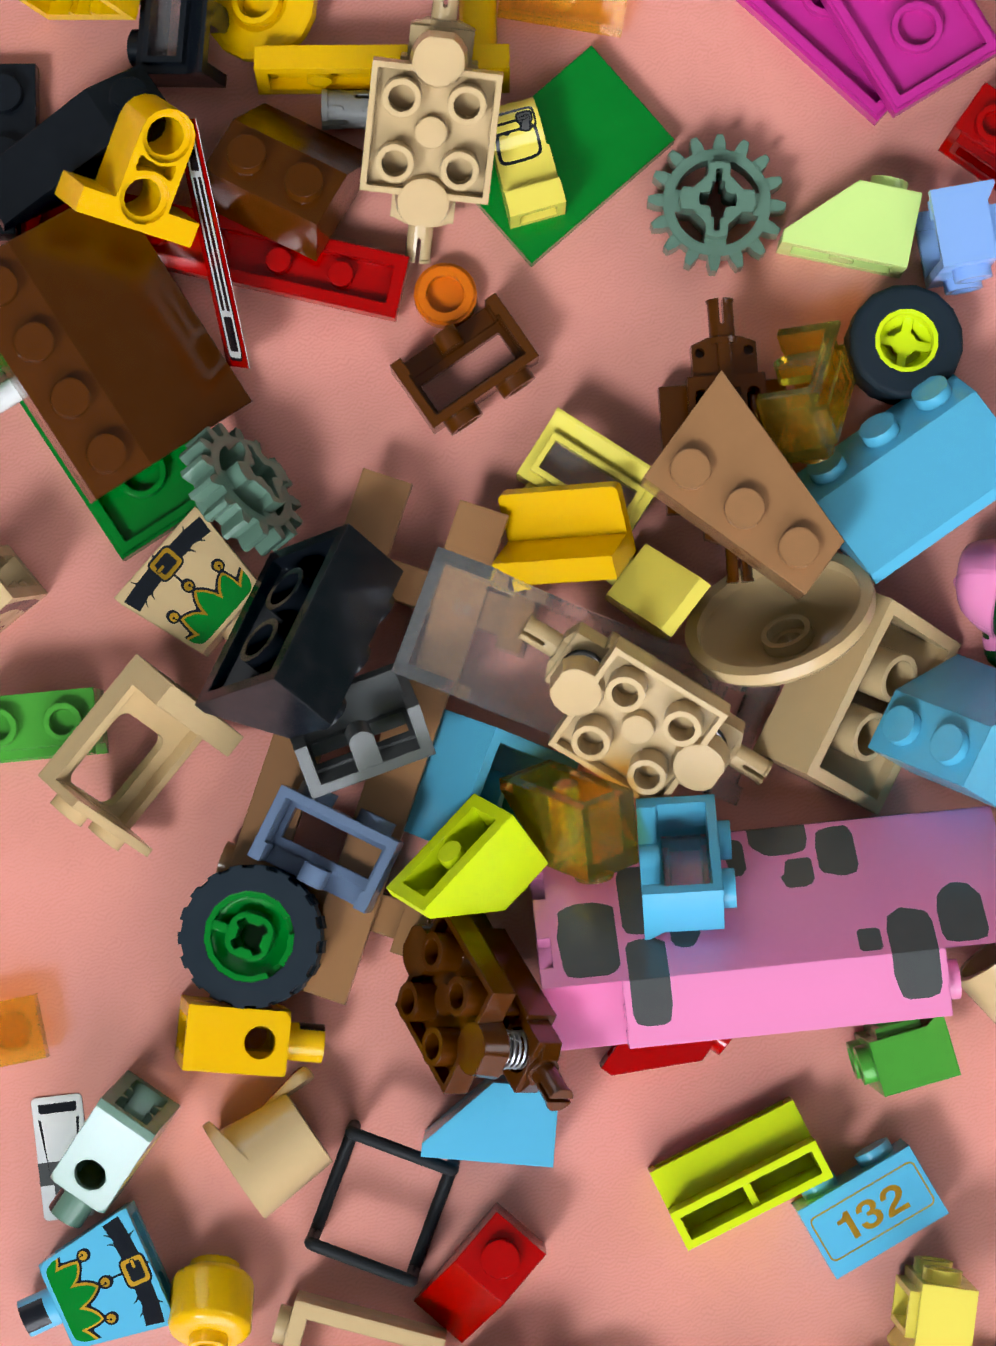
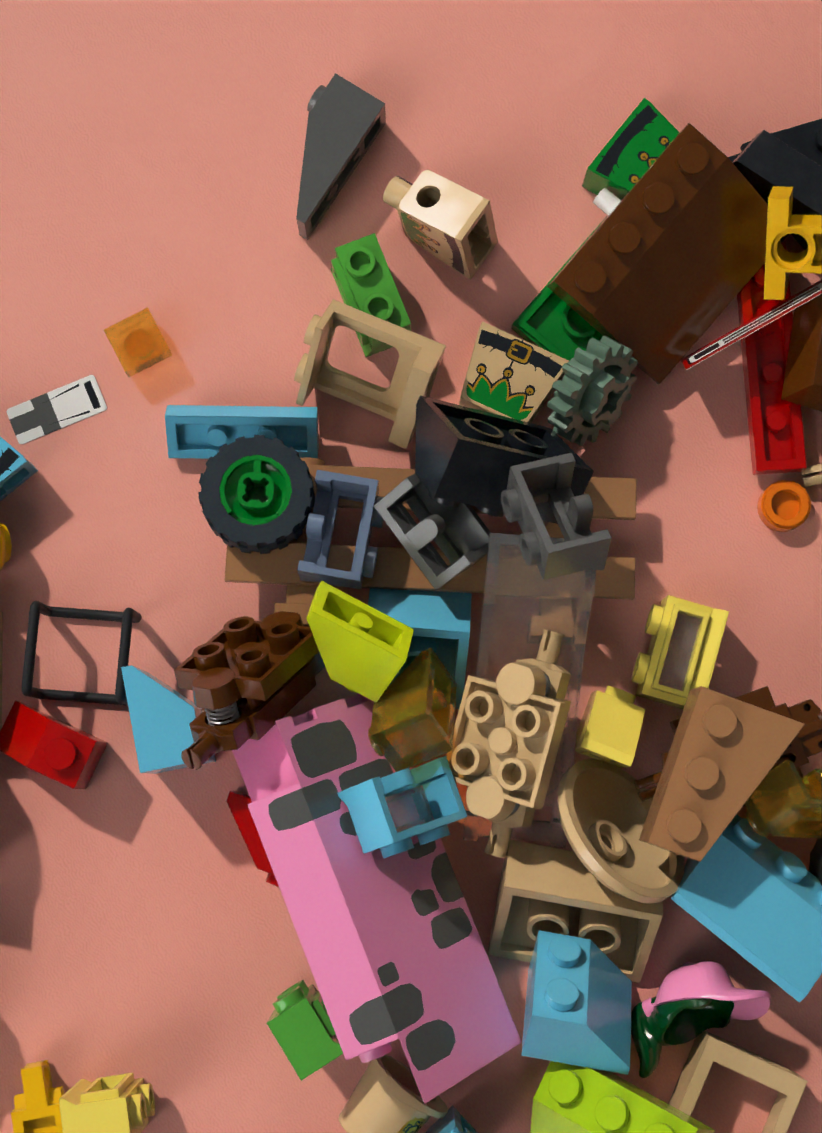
camera: 70 degrees right, 5 degrees down
torso [49,1070,180,1228] -> none
yellow torso [174,995,325,1077] -> none
tan hat [202,1066,333,1219] -> none
reddish brown window [390,293,539,435] -> none
yellow panel [492,481,636,587] -> none
neon yellow piece [648,1096,834,1251] -> none
medium azure brick [791,1137,949,1279] -> none
none -> medium azure plate [165,405,319,459]
none -> dark grey window [501,453,612,580]

